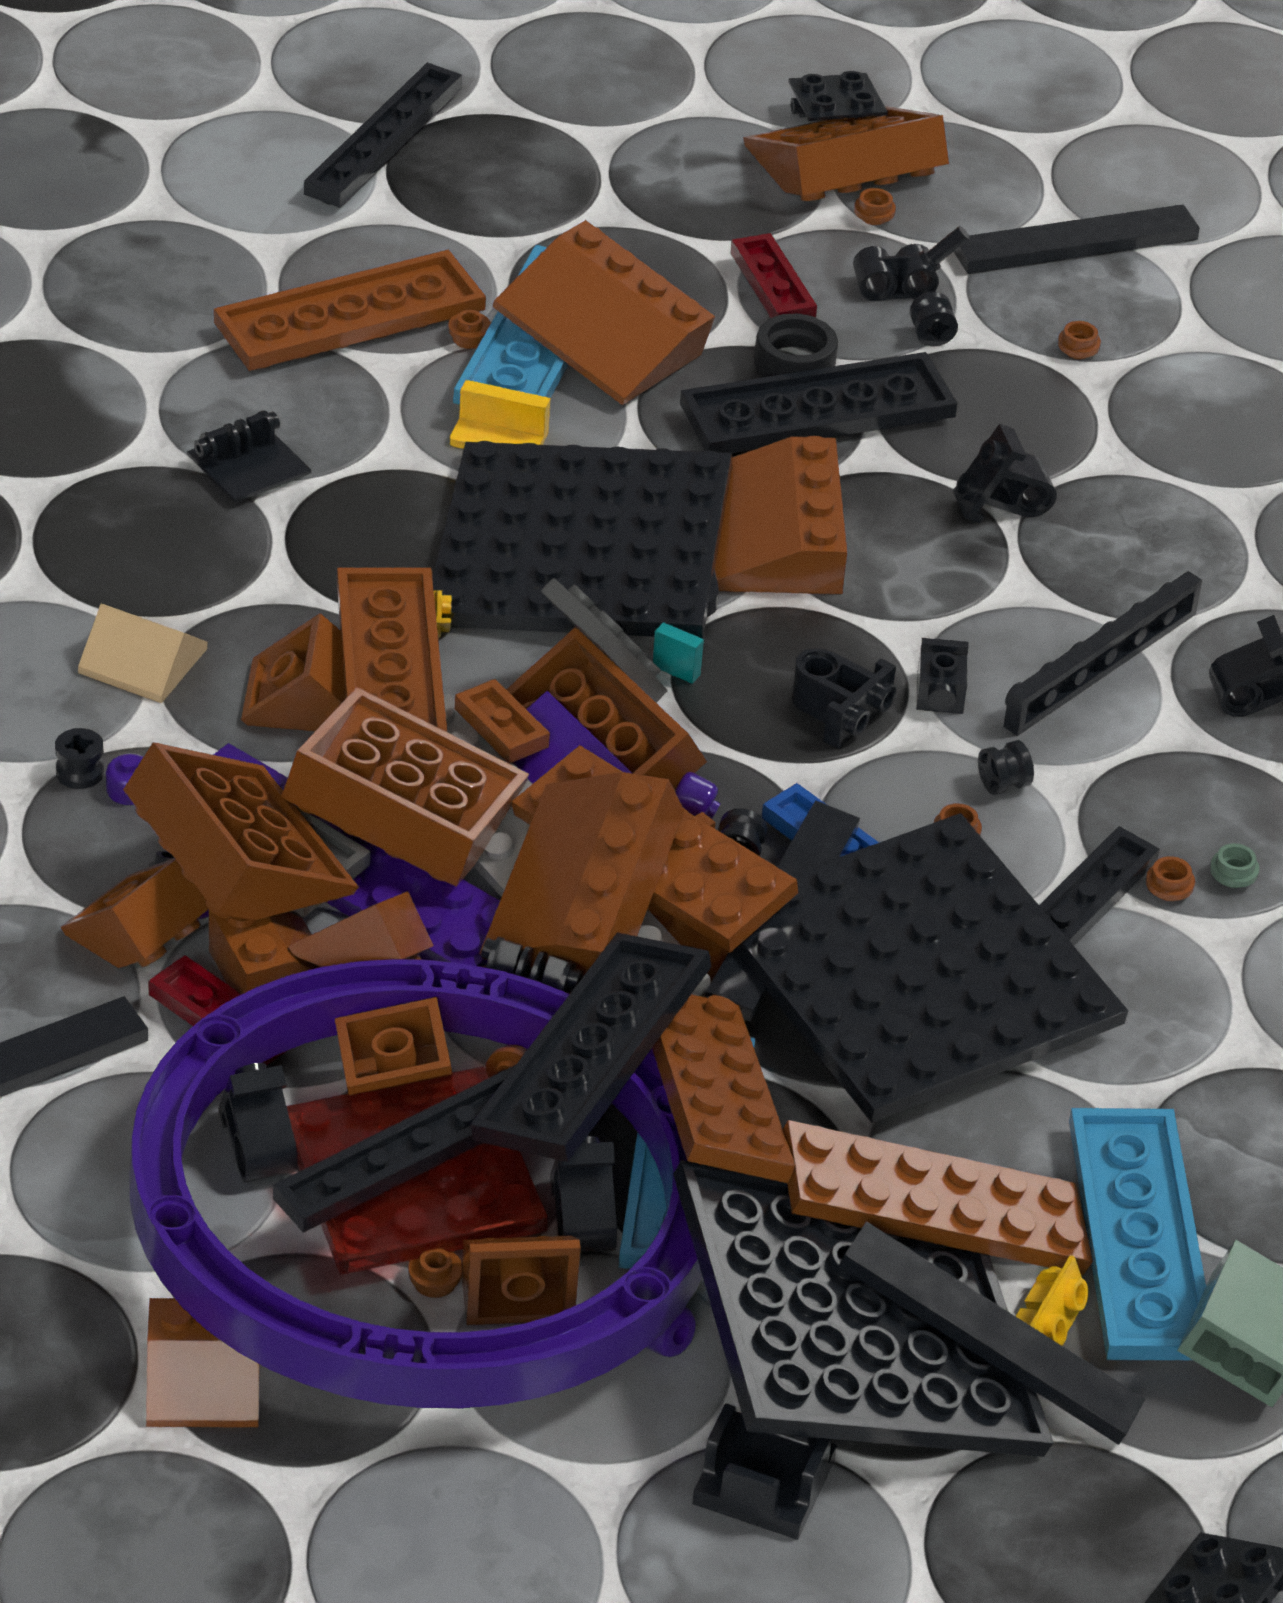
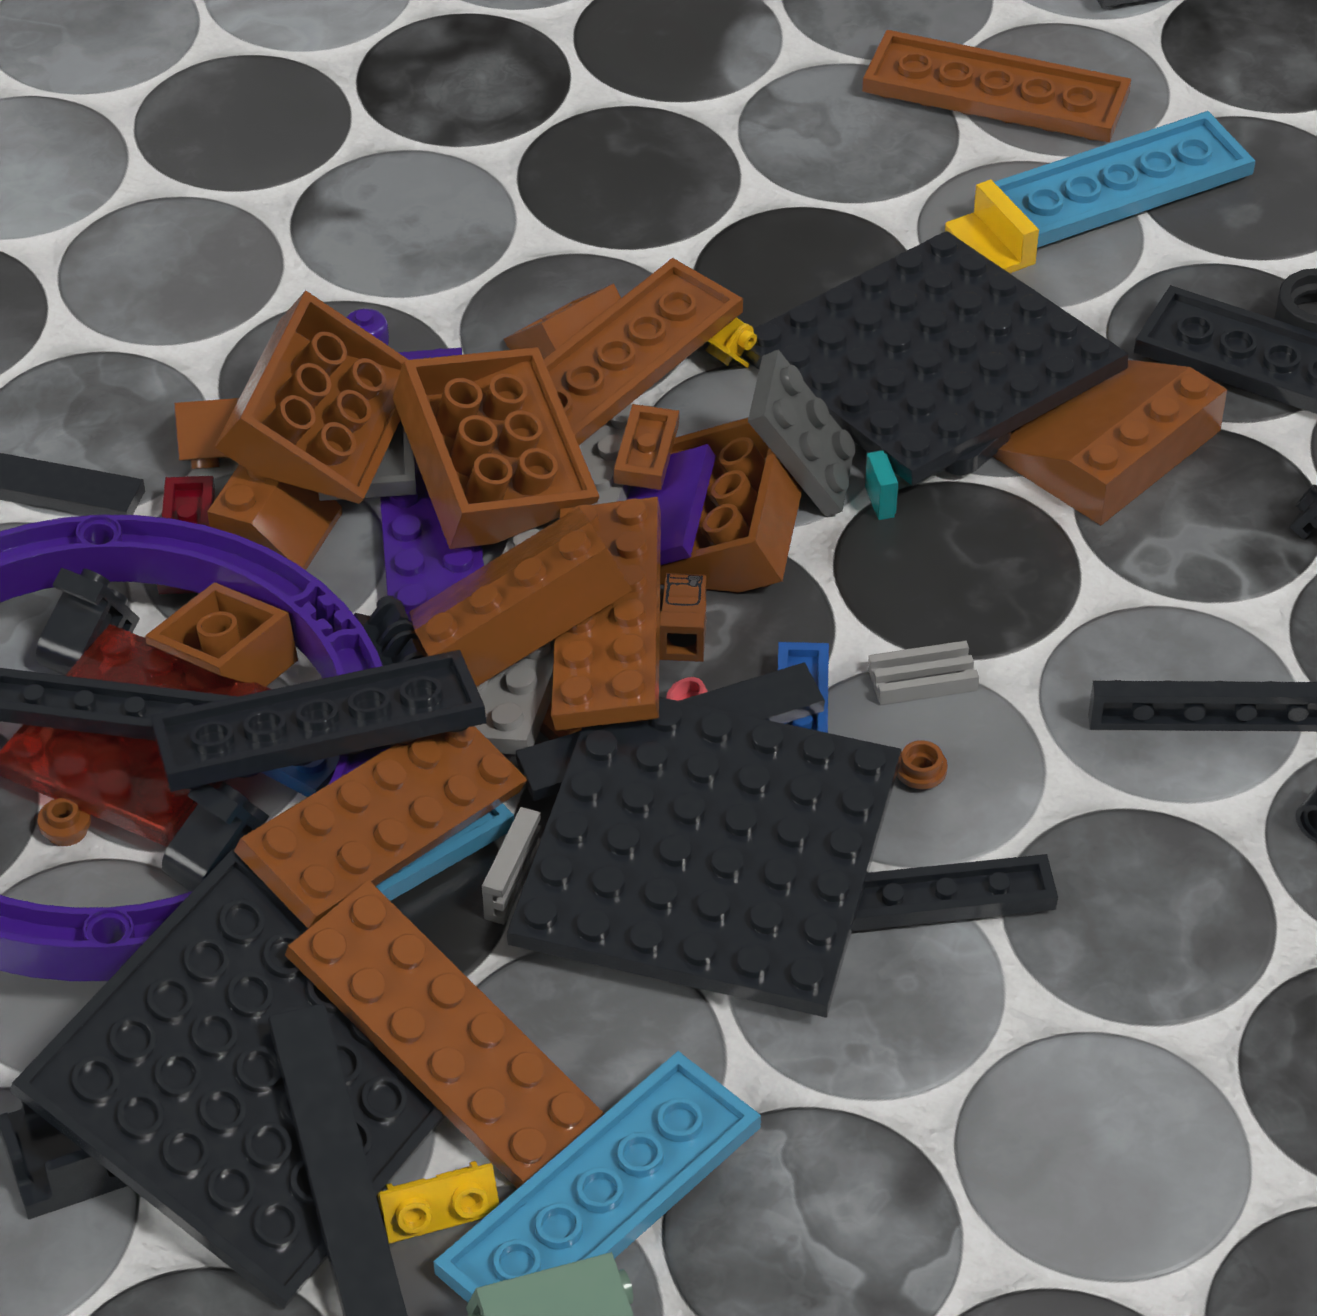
camera: 50 degrees right, 5 degrees up
black wheel [55,728,104,789] -> none
tan slope [78,603,207,703] -> none
black hinge [187,410,311,503] -> none
dark orange slope [289,891,434,967] -> none
dark orange plate [448,310,491,349] -> none
dark orange slope [462,1236,580,1325] -> none
dark orange slope [492,220,715,405] -> none
dark purple piece [675,772,721,819] -> none
black wheel [718,808,768,856] -> none
black pin [792,648,897,749] -> none
black brick [916,638,969,714] -> none
black wheel [978,740,1034,795] -> none
dark orange plate [1146,856,1195,901] -> none
sand green plate [1210,843,1260,888] -> none
none -> light grey tile [482,807,541,925]
none -> light grey tile [868,641,979,705]

